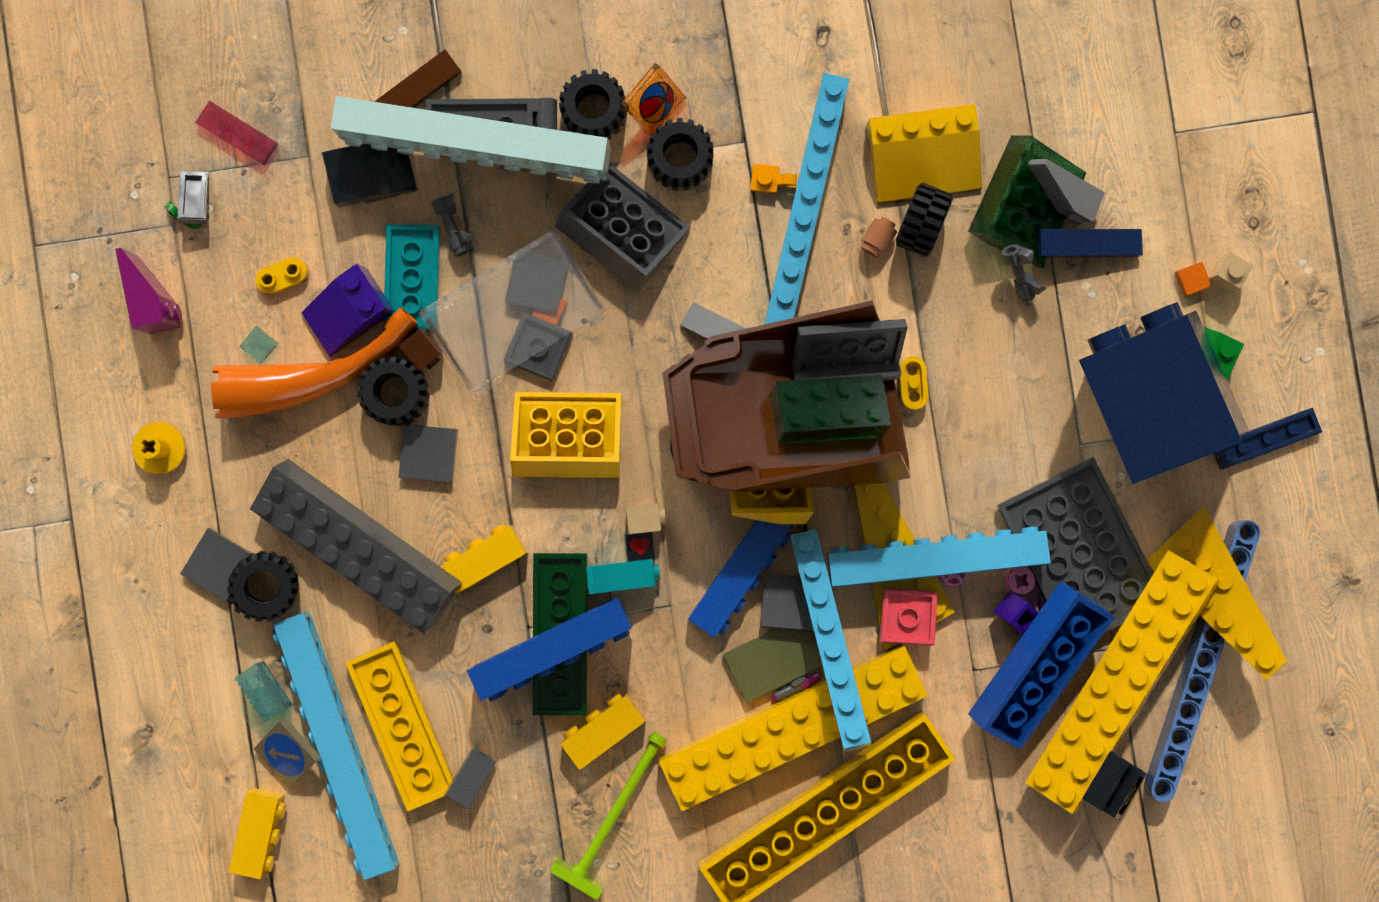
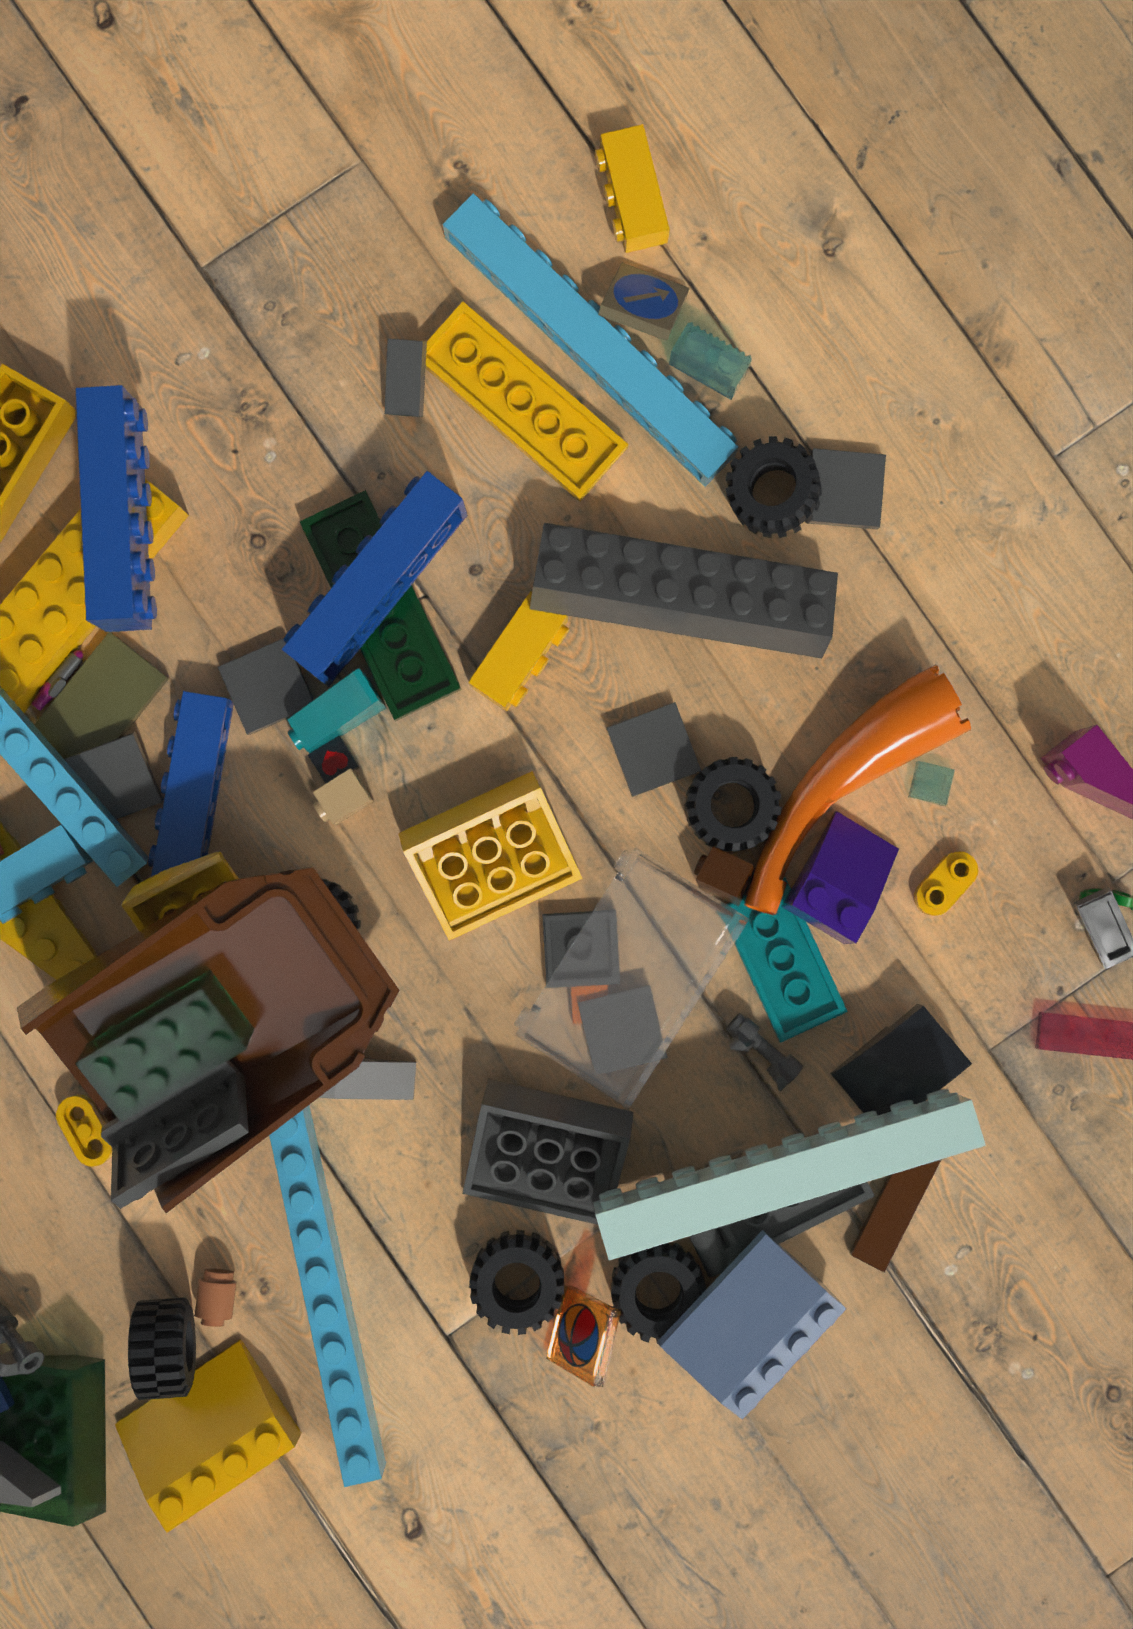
camera: 150 degrees right, 0 degrees up
yellow piece [132,421,186,475] -> none
lime tile [550,731,667,900] -> none
yellow brick [561,693,646,770] -> none
light orange plate [750,163,797,194] -> none
none -> blue brick [76,385,157,632]
none -> dark grey tile [218,638,313,735]
none -> sand blue slope [657,1230,846,1420]

